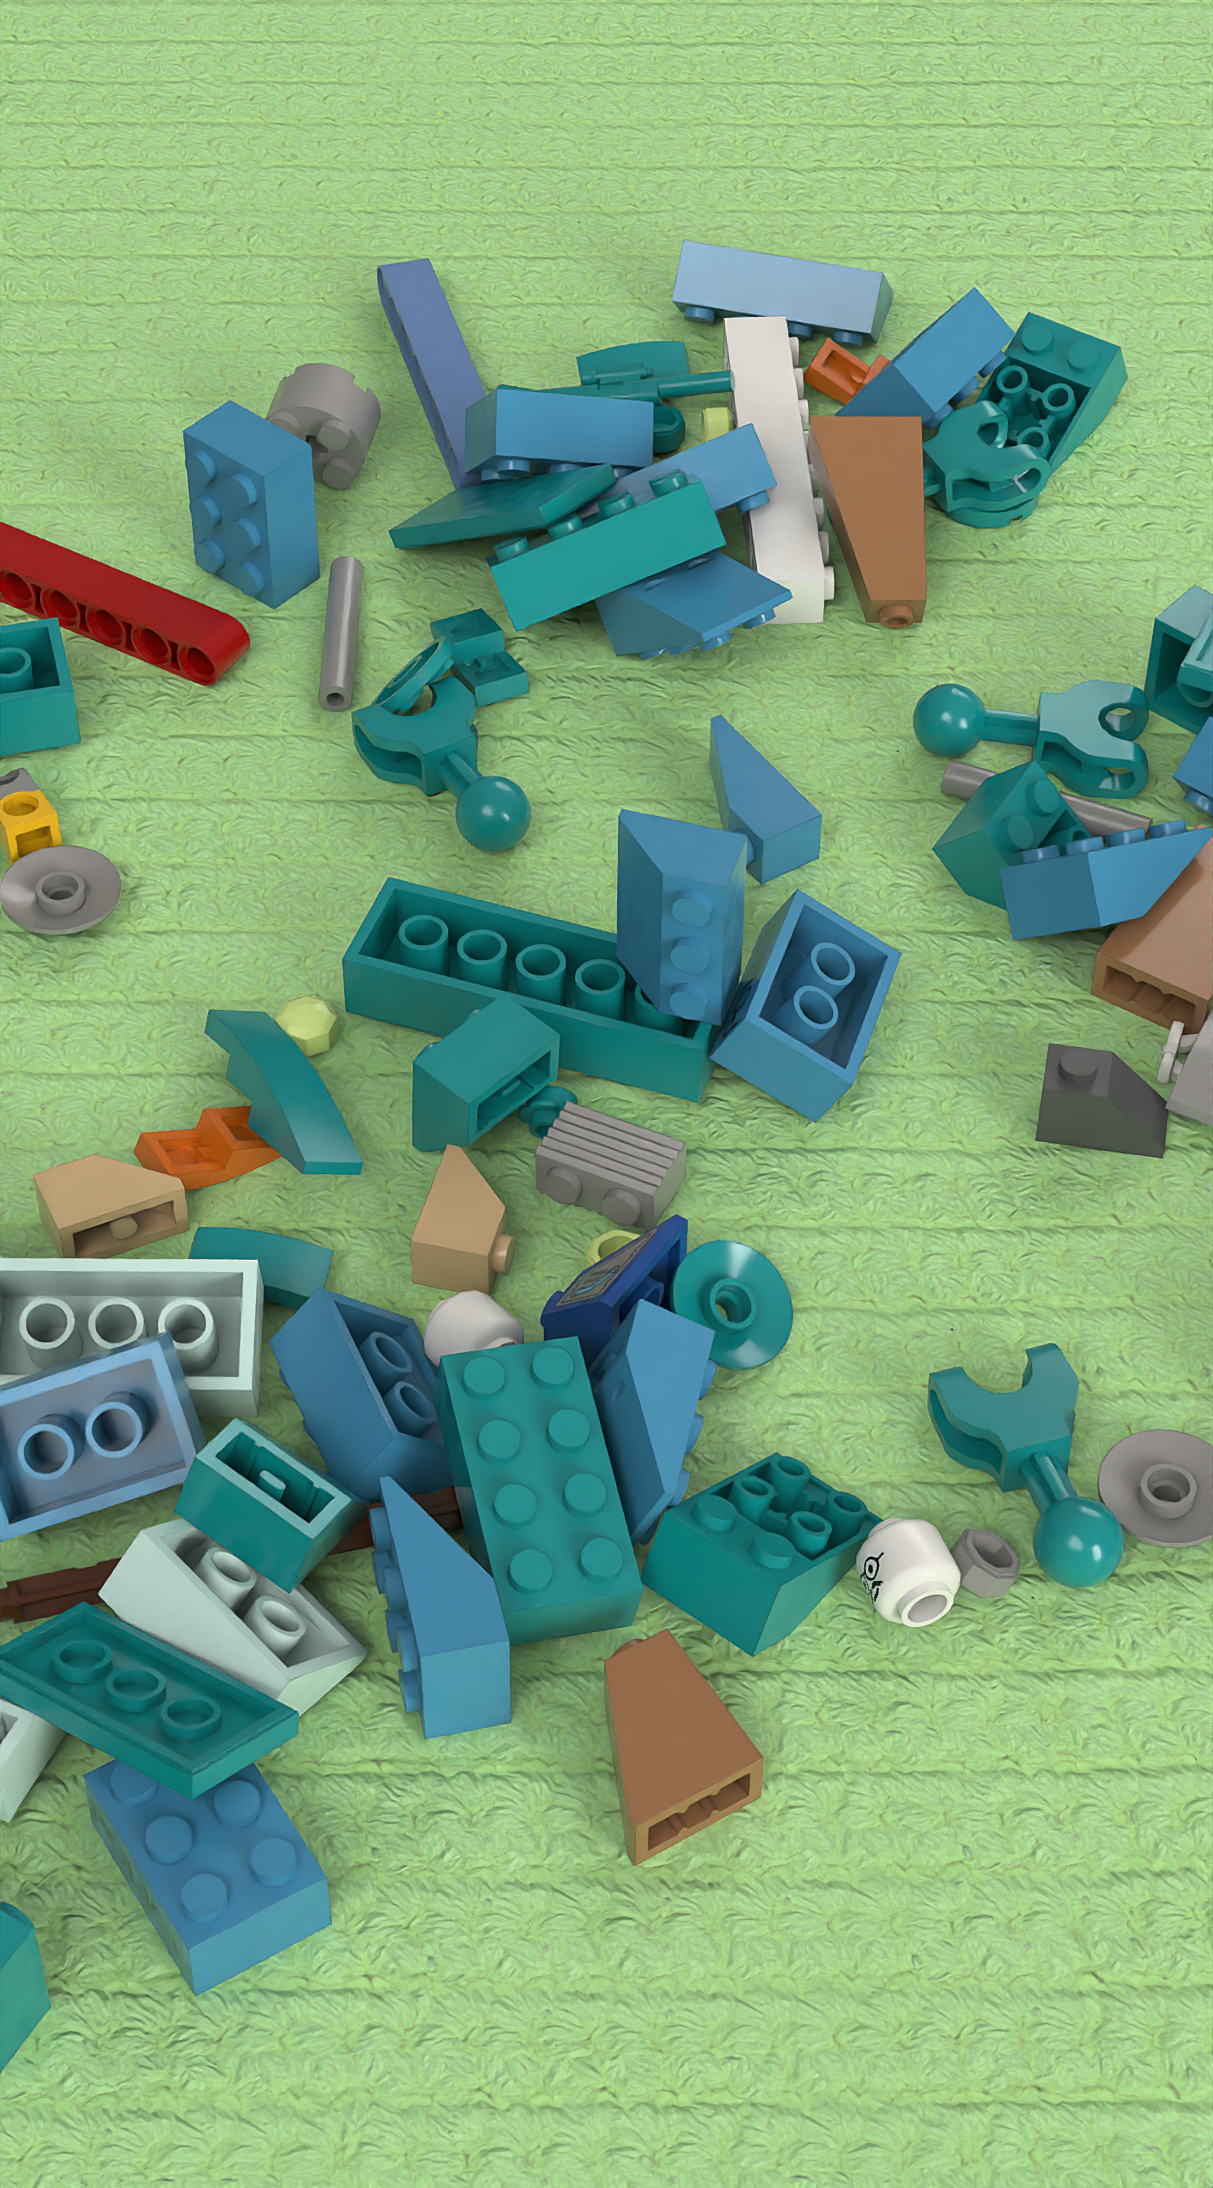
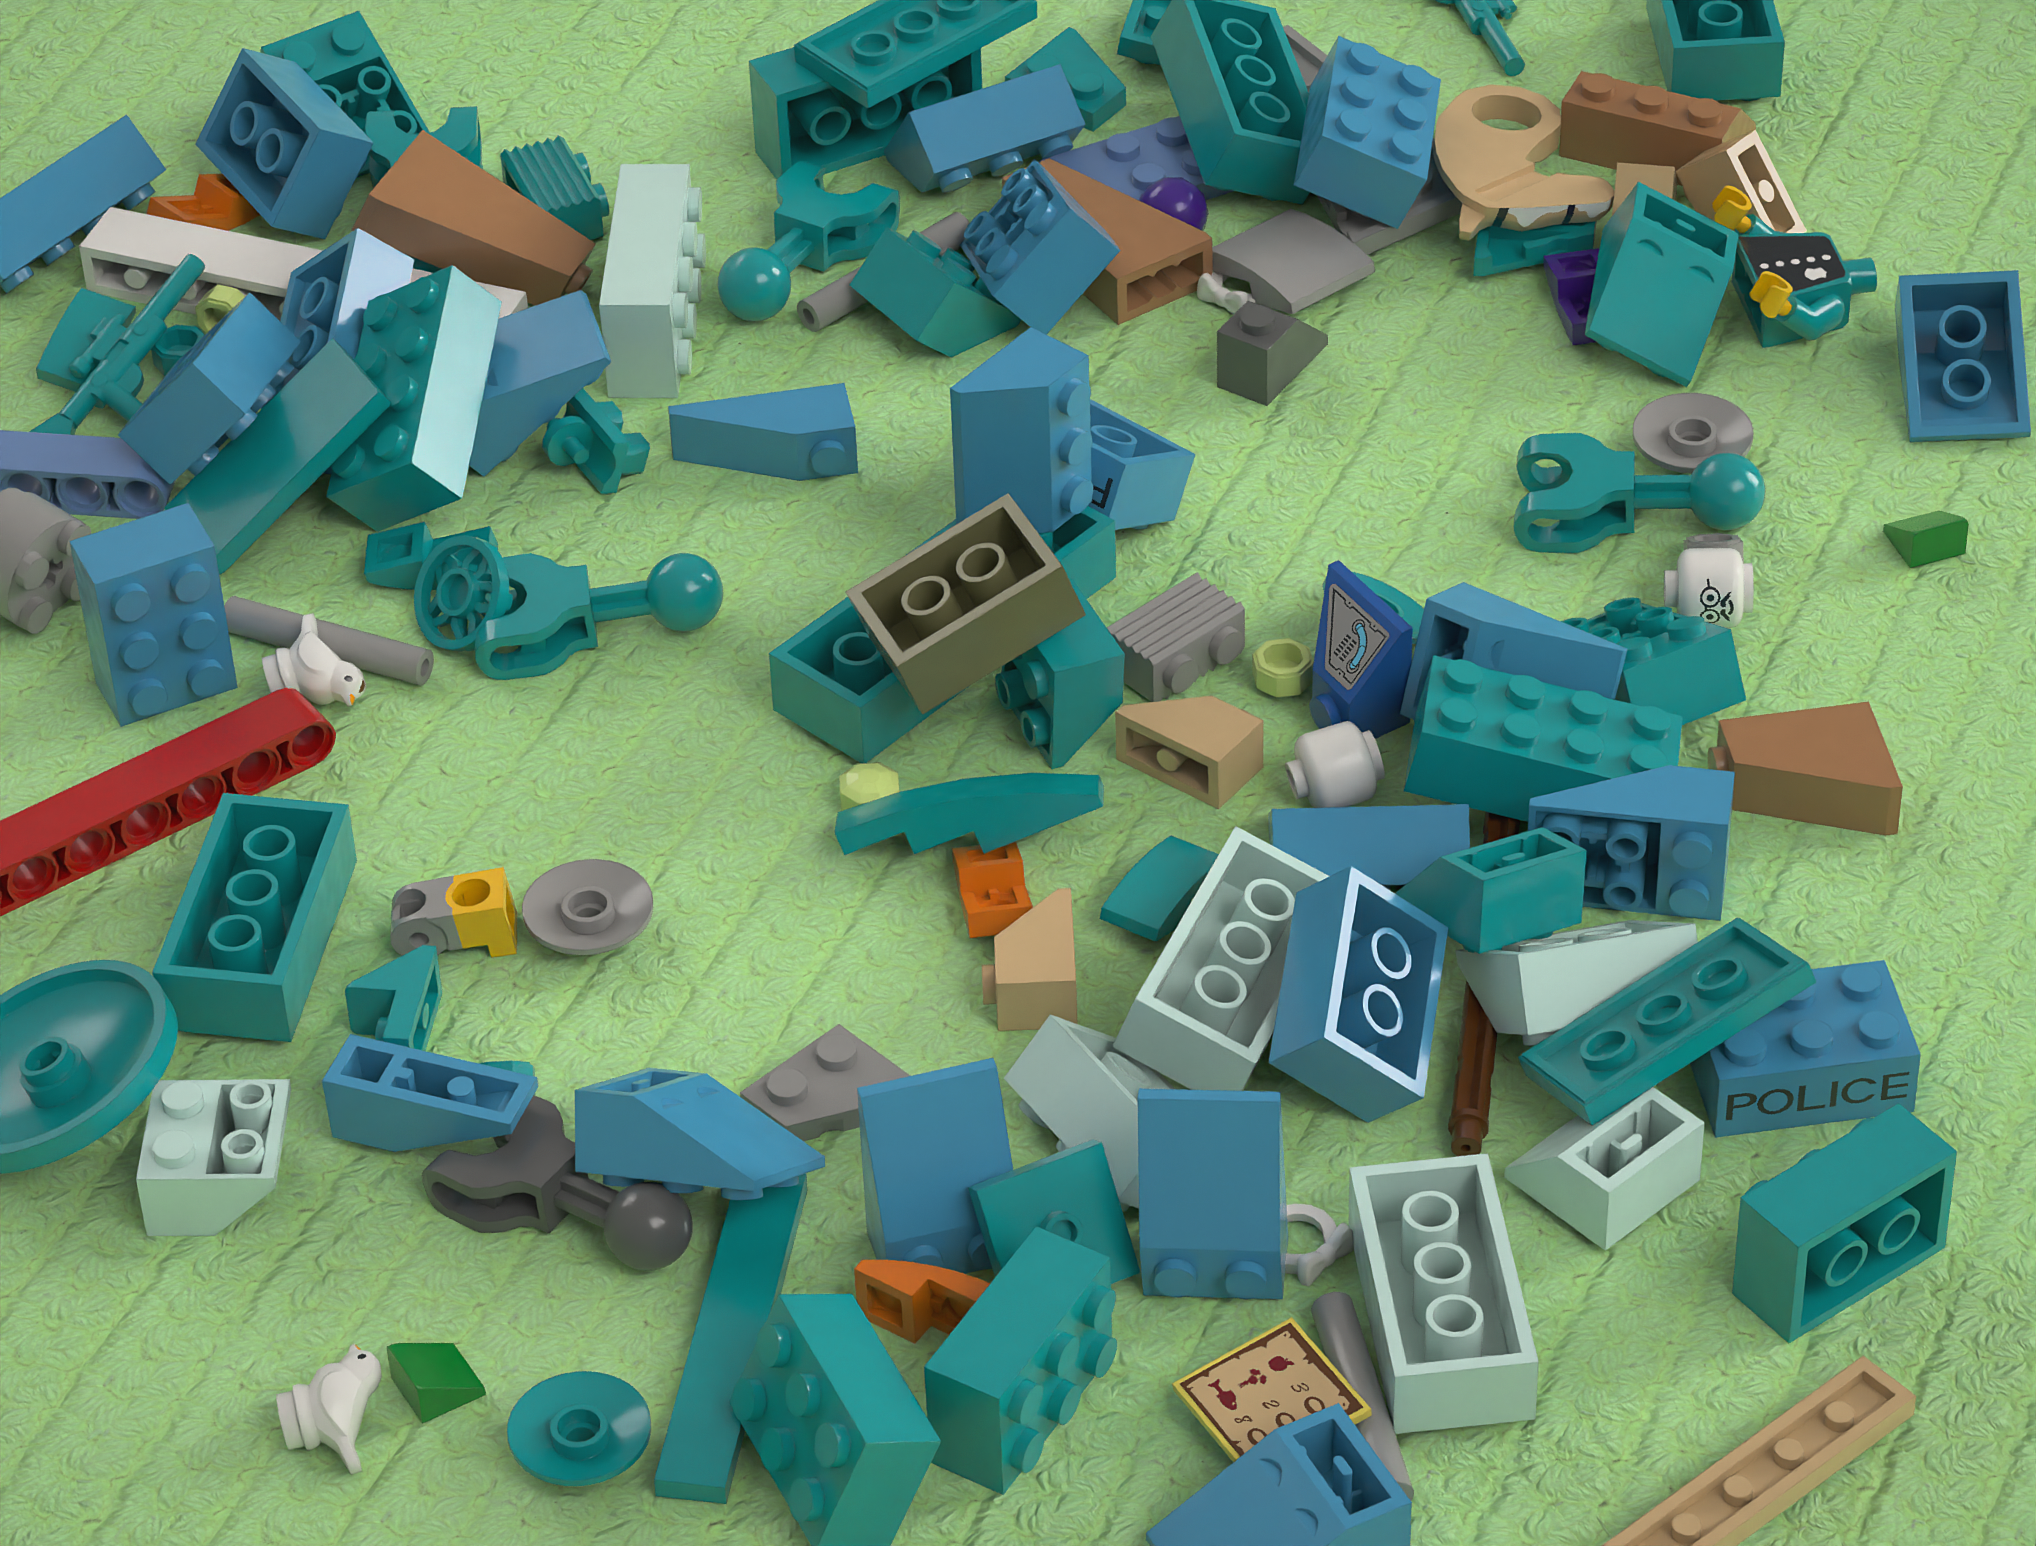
camera: 65 degrees left, 5 degrees down
none -> white animal [262,613,366,706]
none -> teal brick [500,135,609,240]
none -> teal hips [542,388,650,494]
none -> light aqua brick [599,164,706,398]
none -> olive brick [845,493,1086,715]
none -> green slope [1883,510,1969,568]

